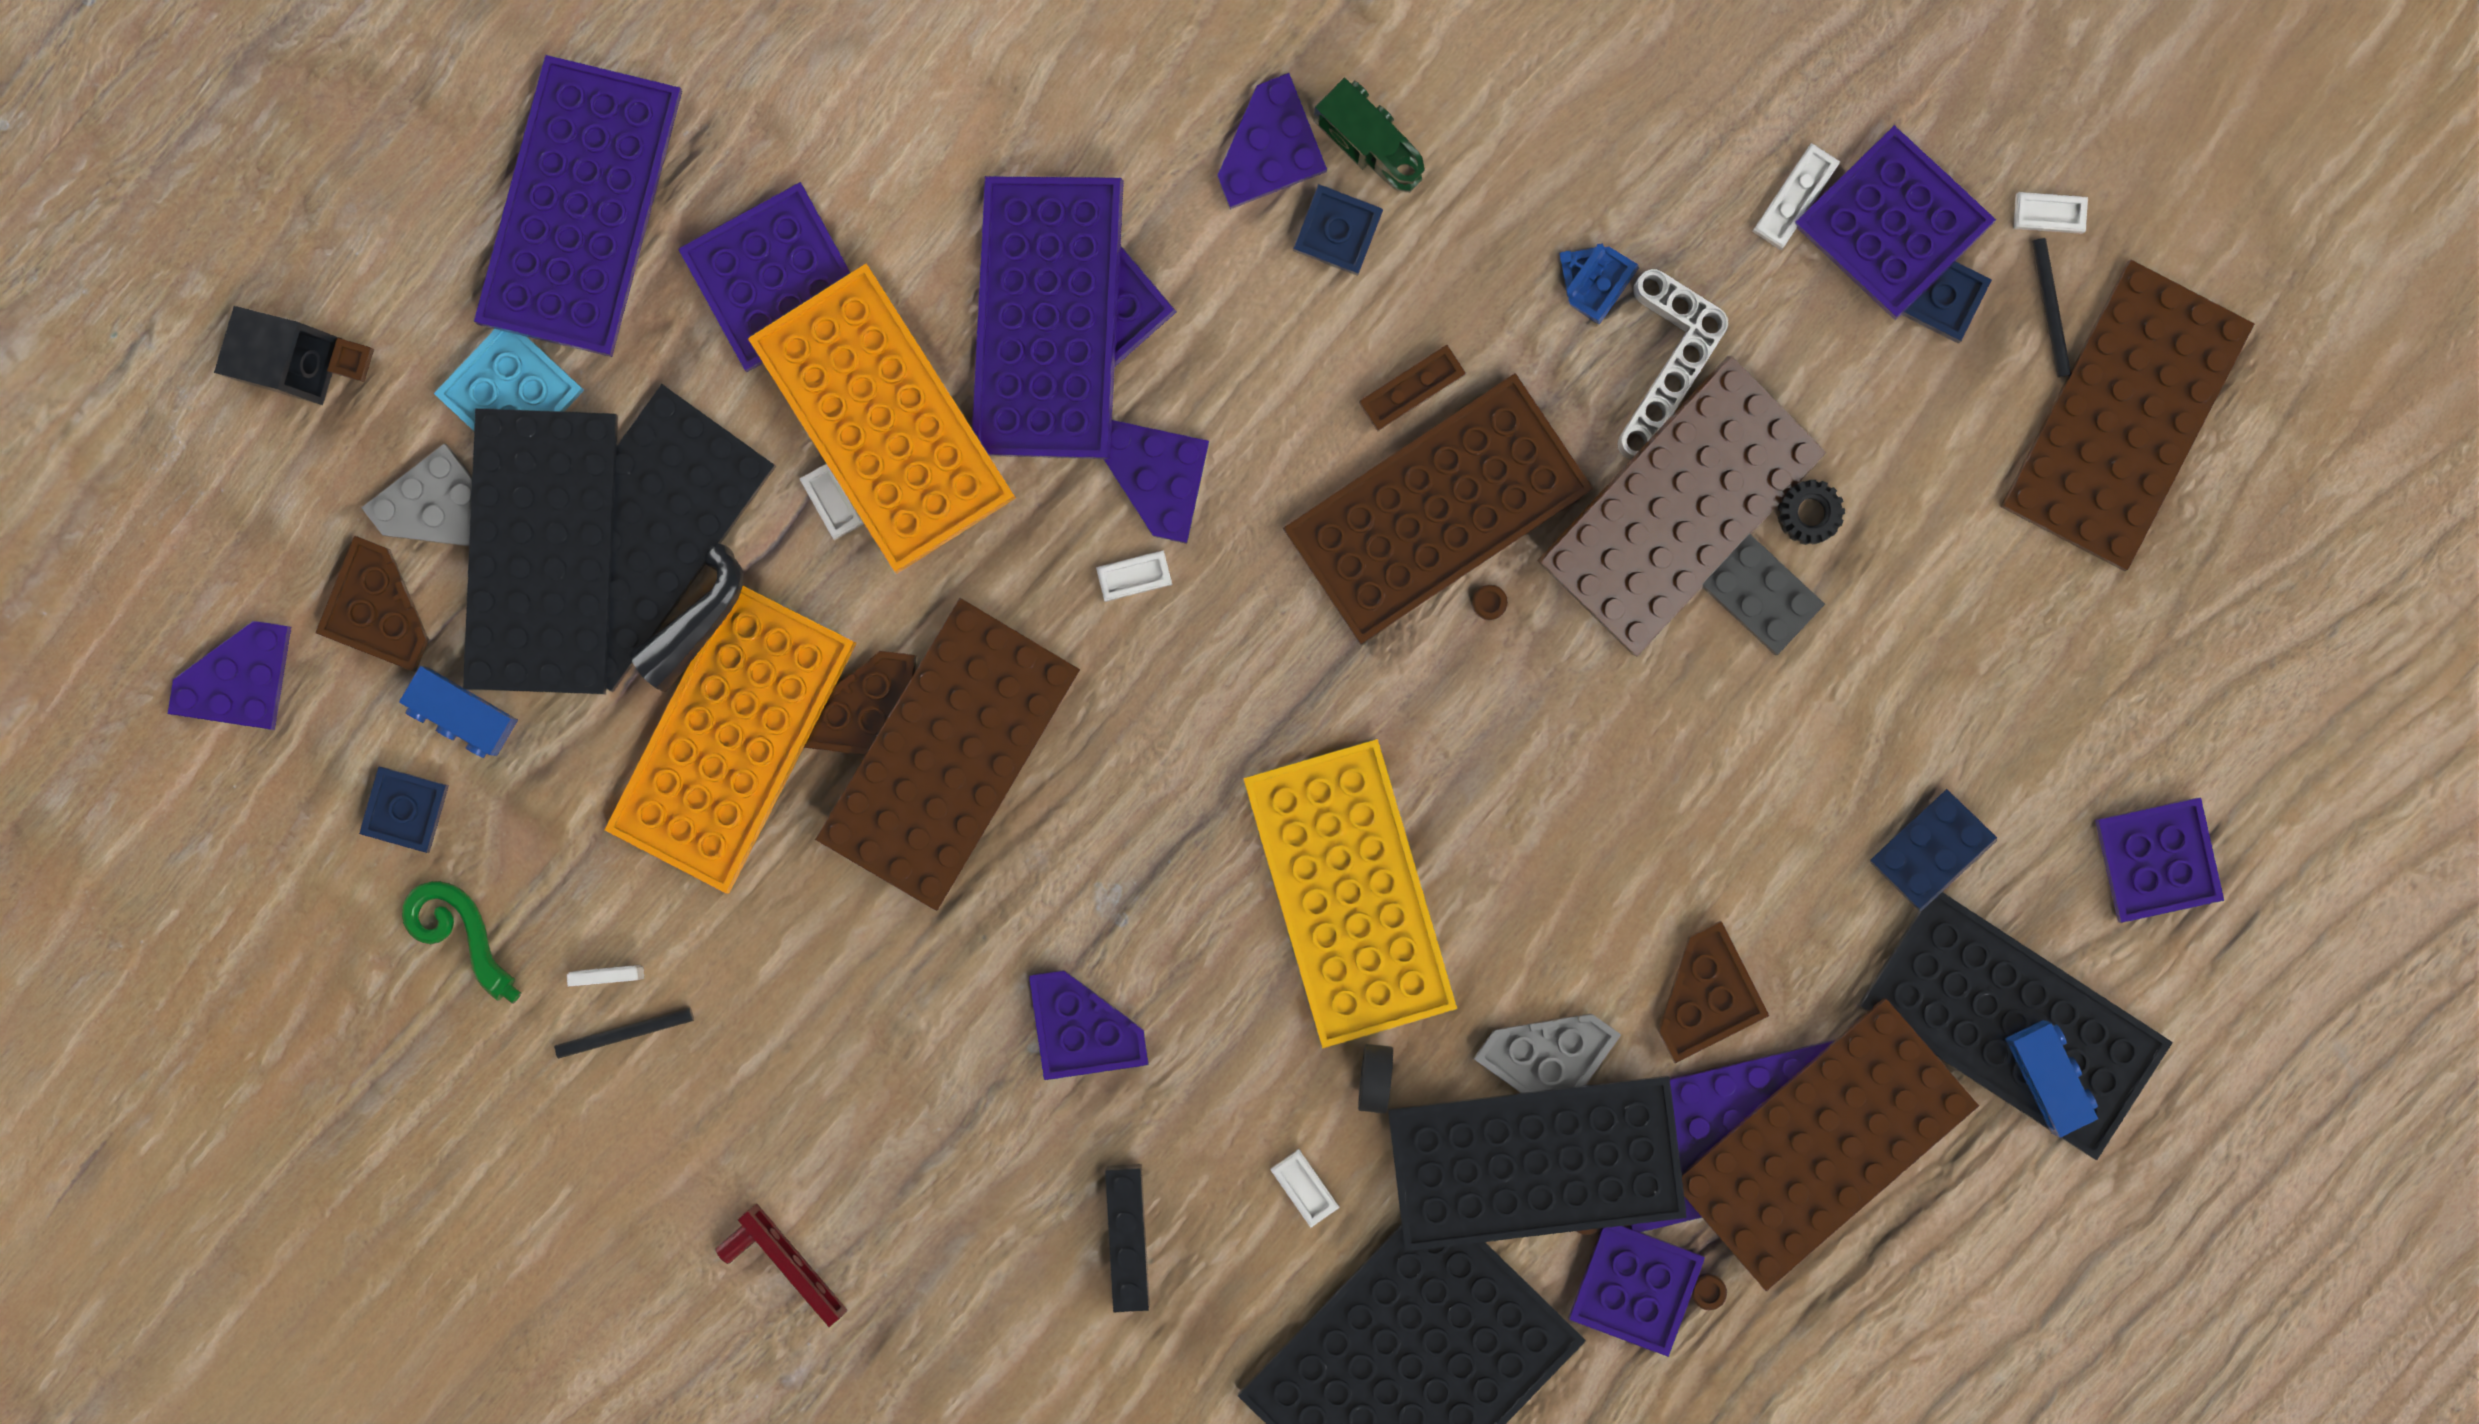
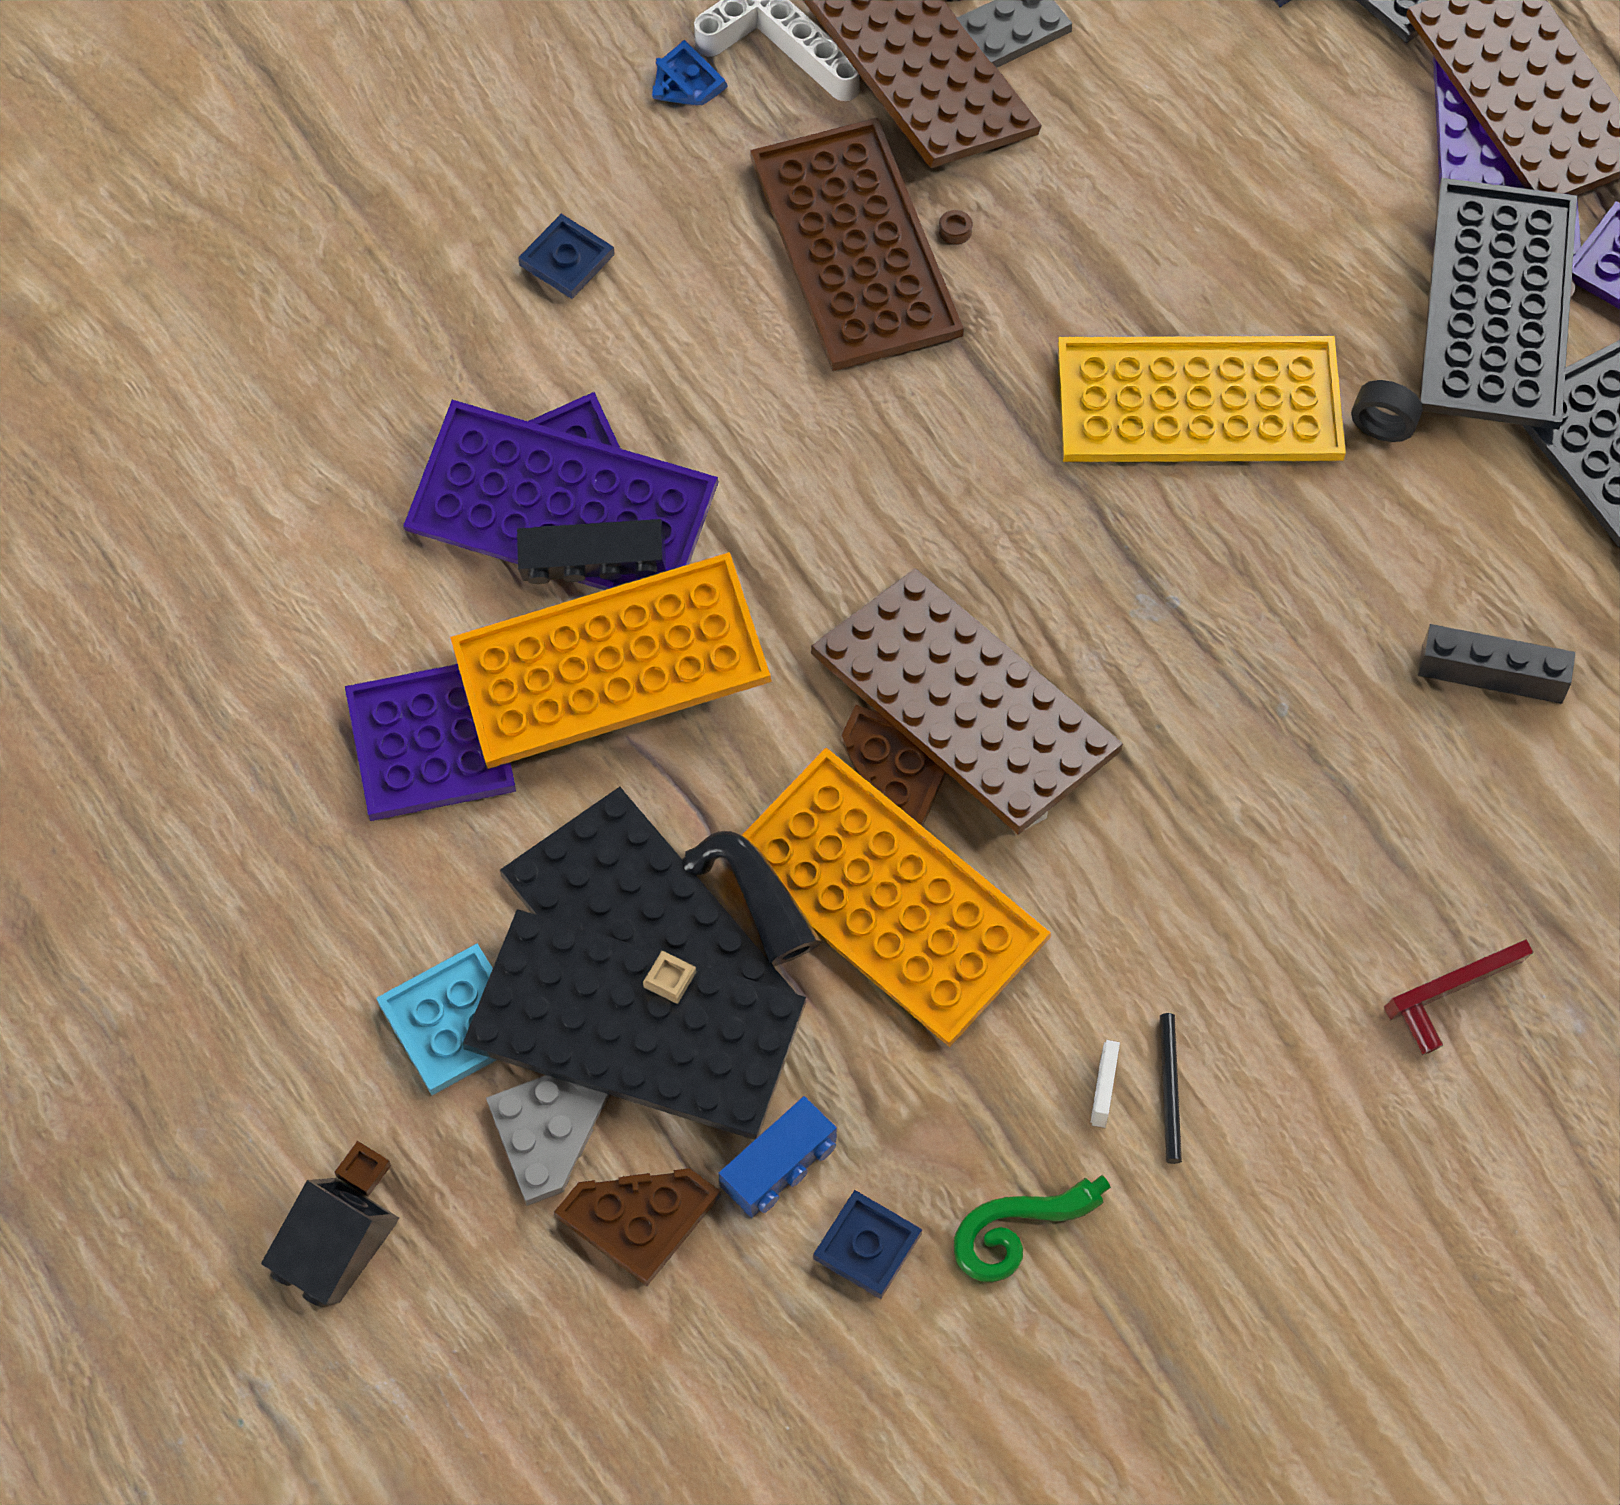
camera: 75 degrees left, 25 degrees down
dark purple plate [167,621,292,730] -> none
dark purple plate [474,55,683,357] -> none
white tile [800,464,864,540] -> none
dark purple plate [1029,970,1149,1080] -> none
white tile [1096,550,1172,602] -> none
dark purple plate [1103,420,1209,544] -> none
dark purple plate [1217,73,1327,210] -> none
white tile [1270,1149,1339,1228] -> none
dark green brick [1313,77,1425,193] -> none
reddish brown plate [1359,345,1466,432] -> none
light grey plate [1473,1014,1621,1093] -> none
reddish brown plate [1658,921,1770,1063] -> none
none -> black brick [517,519,666,585]
none -> tan tile [643,951,696,1004]

